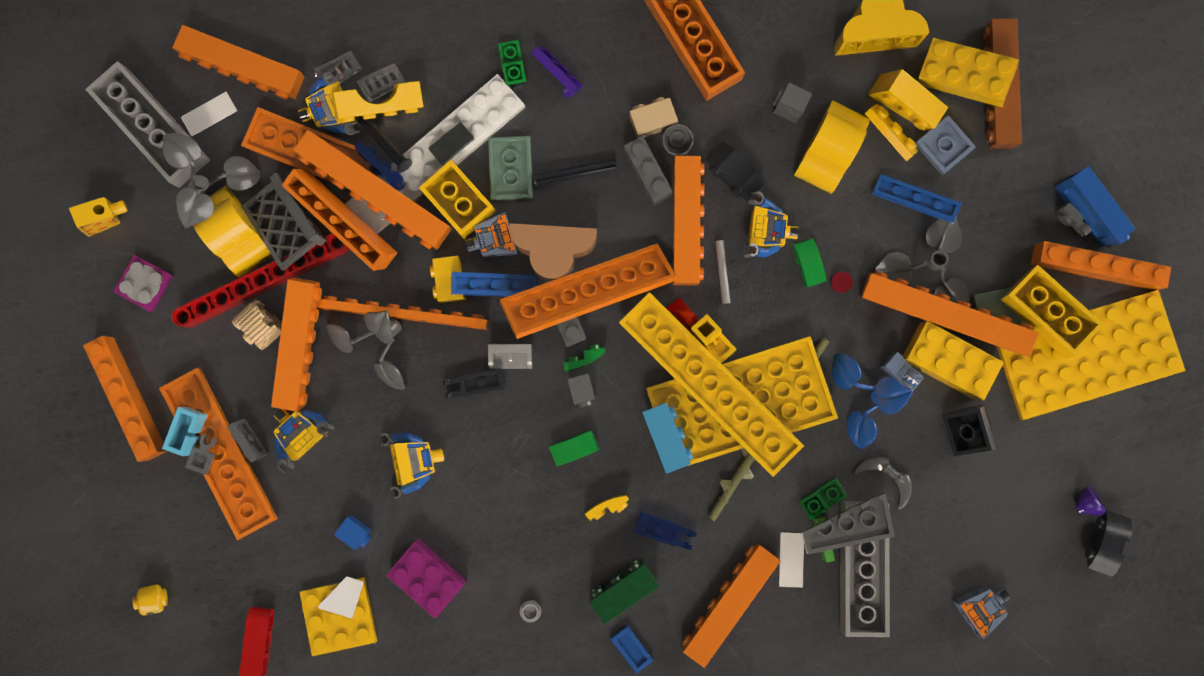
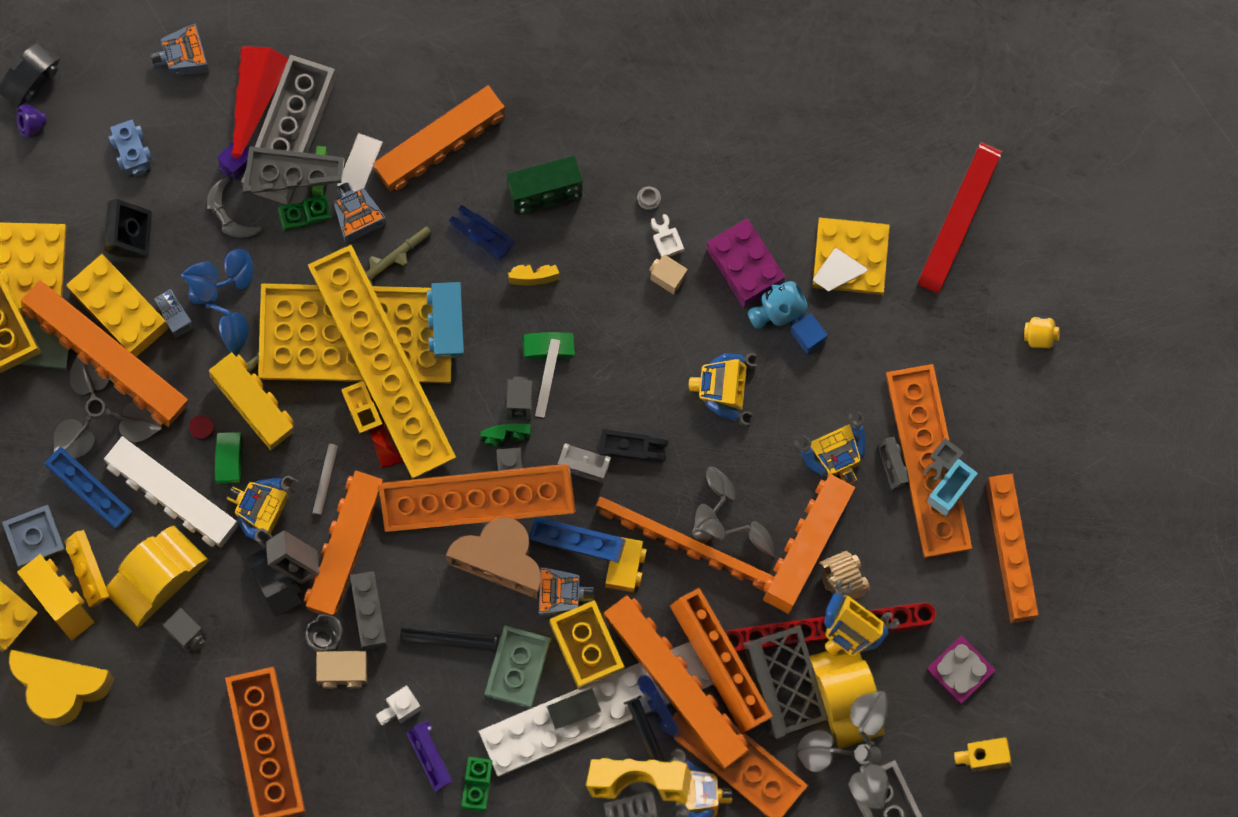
camera: 165 degrees left, 10 degrees down
blue tile [610,624,654,674] -> none
none -> white brick [104,436,239,548]
none -> medium blue brick [109,119,152,177]
none -> yellow brick [209,352,294,451]
none -> dark purple brick [217,141,249,180]
none -> red wedge [231,46,289,160]
none -> dark grey brick [266,531,319,585]
none -> torso [334,182,386,243]
none -> white brick [376,686,421,725]
none -> white sticker [535,339,560,418]
none -> tan brick [649,254,688,295]
none -> white plate [651,214,684,258]
none -> dark azure piece [748,281,808,329]
none -> torso [824,578,899,655]

